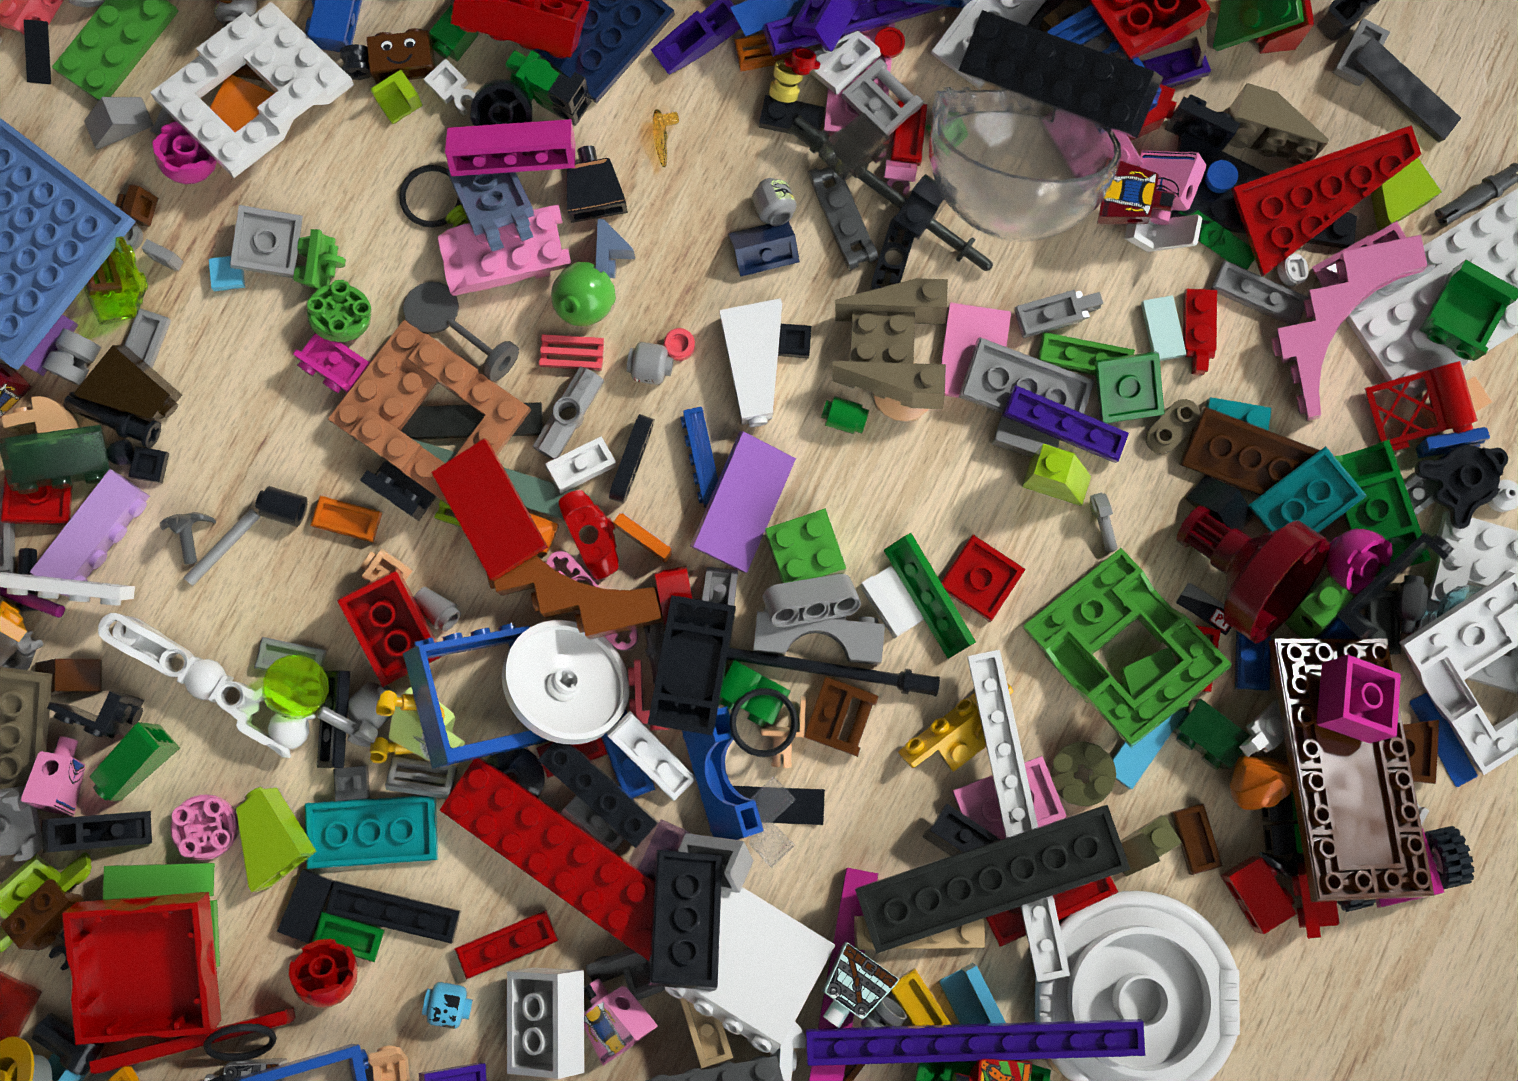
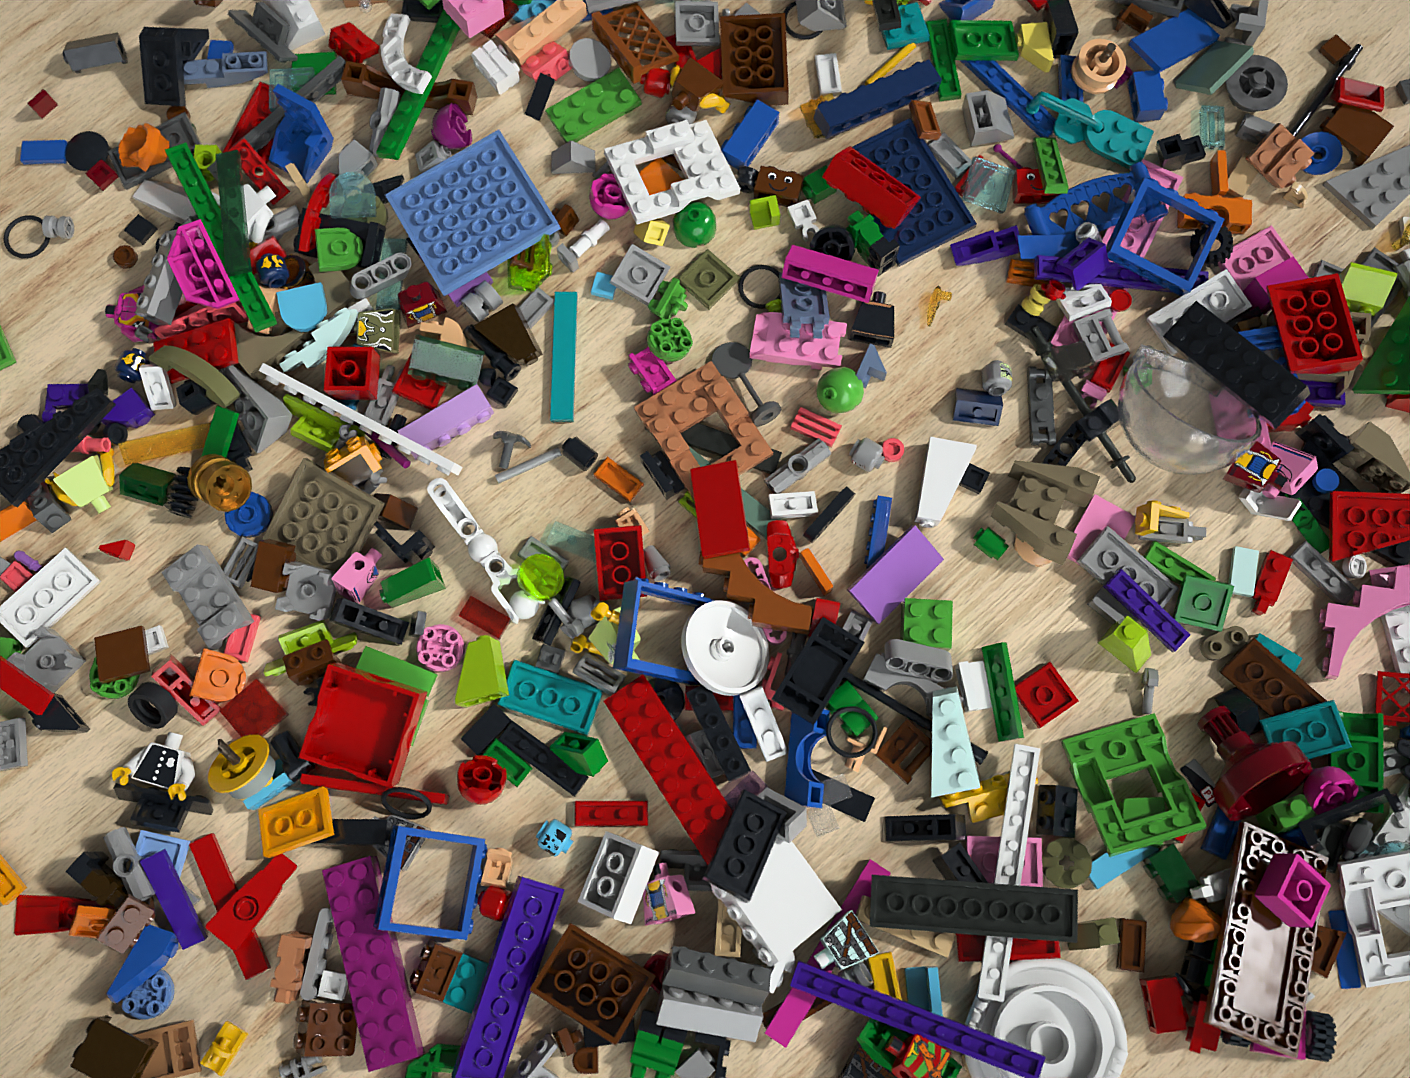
camera: 30 degrees right, 5 degrees down
none -> black tile [409,611,427,638]
none -> clear red tile [458,596,511,640]
none -> clear light blue tile [546,521,596,563]
none -> green slope [549,732,608,777]
none -> teal tile [550,292,578,422]
none -> white pin [569,219,610,259]
none -> light yellow panel [633,218,670,246]
none -> green cylinder [673,201,717,248]
none -> olive tile [677,249,740,310]
none -> black slope [885,814,966,841]
none -> light aqua wedge [931,686,980,797]
none -> black bracket [1036,785,1078,838]
none -> yellow bracket [1135,501,1189,536]

